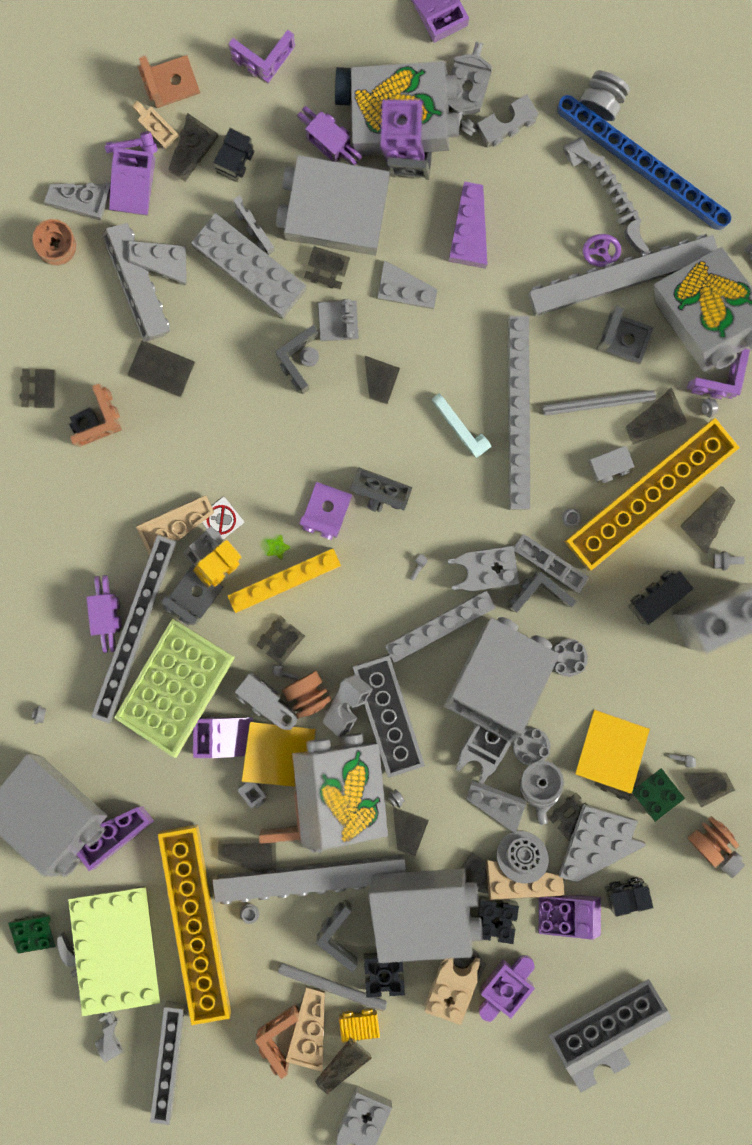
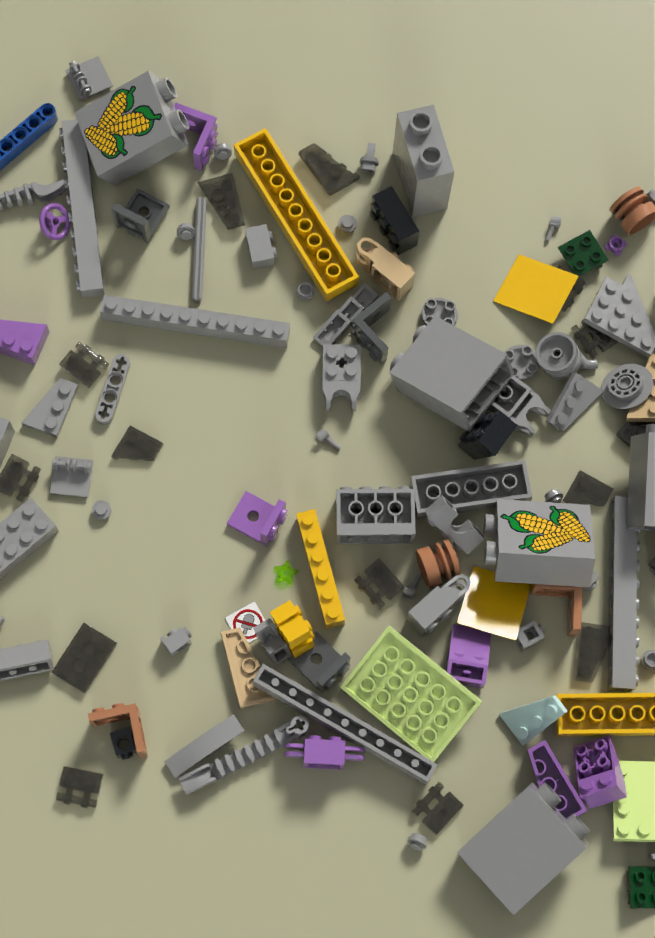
camera: 90 degrees left, 15 degrees down
dark grey bracket [275,325,319,394] -> none
dark grey plate [350,467,413,512] -> none
light grey brick [385,591,496,663] -> none
light aqua beam [431,393,492,458] -> none
clear smoke wing [683,772,735,808] -> none
none -> clear smoke plate [59,342,109,388]
none -> light grey beam [95,354,130,425]
none -> light grey brick [160,627,192,657]
none -> light grey slope [164,715,245,778]
none -> light grey plate [177,223,195,240]
none -> light grey piece [178,716,309,796]
none -> light grey brick [335,486,416,544]
none -> light grey plate [338,215,357,233]
none -> tan brick [356,237,415,302]
none -> clear smoke plate [412,782,464,835]
none -> black brick [457,411,517,460]
none -> light aqua wing [499,695,567,746]
none -> medium lavender slope [573,735,627,809]
none -> medium lavender plate [605,235,627,256]

